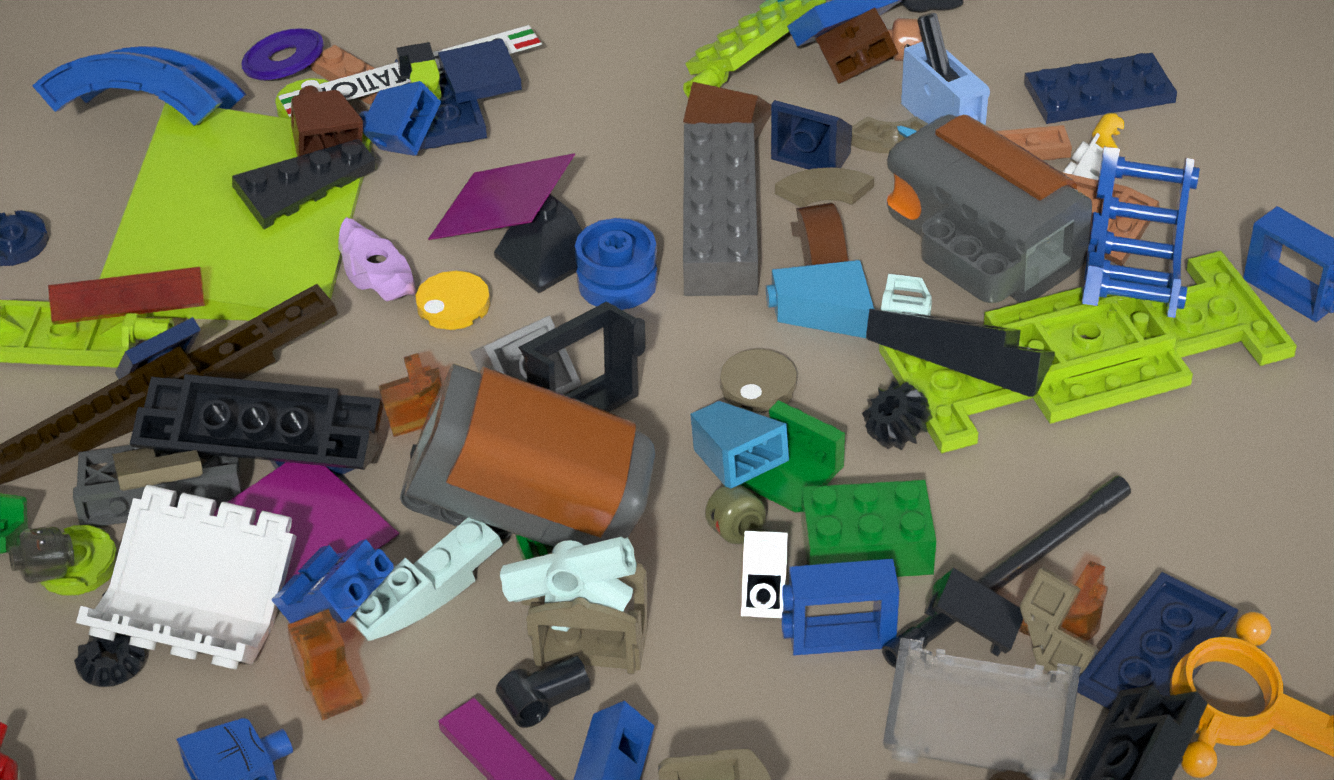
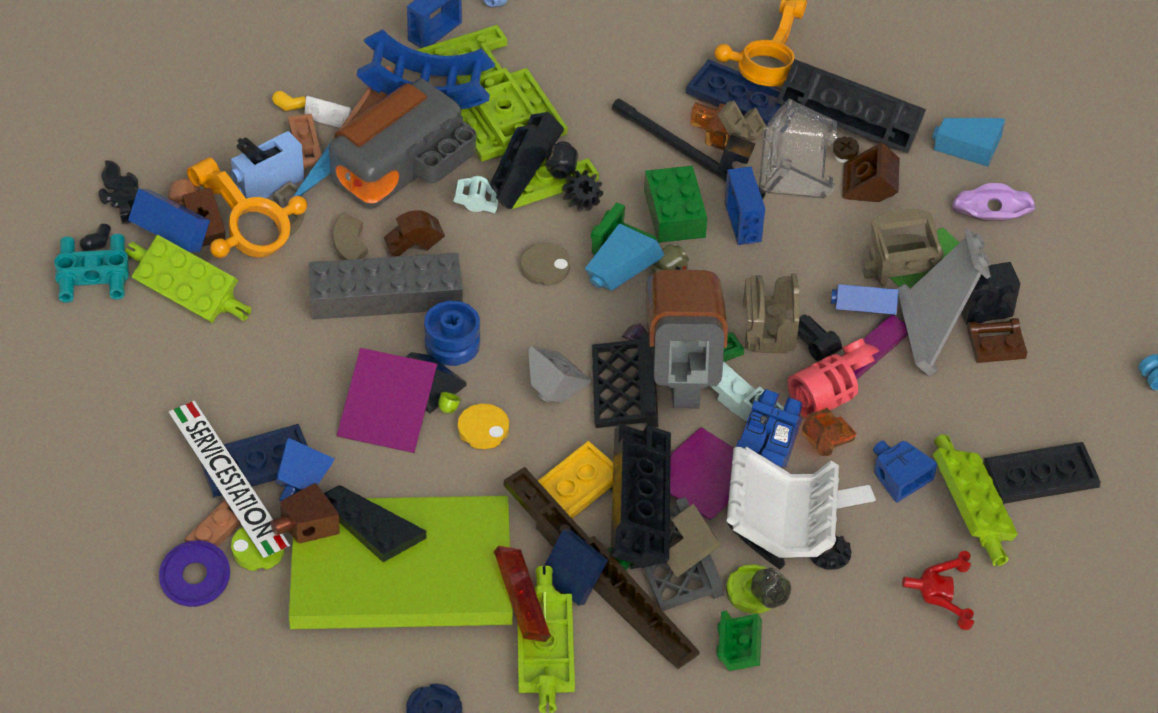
camera: 100 degrees left, 5 degrees up
blue fence [32,46,247,126] -> none
lavender piece [338,217,416,301] -> none
clear orange brick [378,353,443,437] -> none
leg [396,42,441,100] -> none
dark blue tile [438,39,522,104] -> none
light aqua piece [500,536,637,632] -> none
black piece [518,301,646,412] -> none
reddish brown slope [683,82,771,141] -> none
slope [741,529,789,618] -> none
dark azure slope [765,260,874,338] -> none
dark blue slope [771,100,852,170] -> none
dark blue plate [1024,53,1177,124] -> none
none -> light orange piece [187,157,307,258]
none -> lime hinge [438,392,461,413]
none -> yellow tile [538,441,613,519]
none -> black head [545,141,578,179]
none -> coral cylinder [787,338,880,420]
none -> white sticker [837,485,876,508]

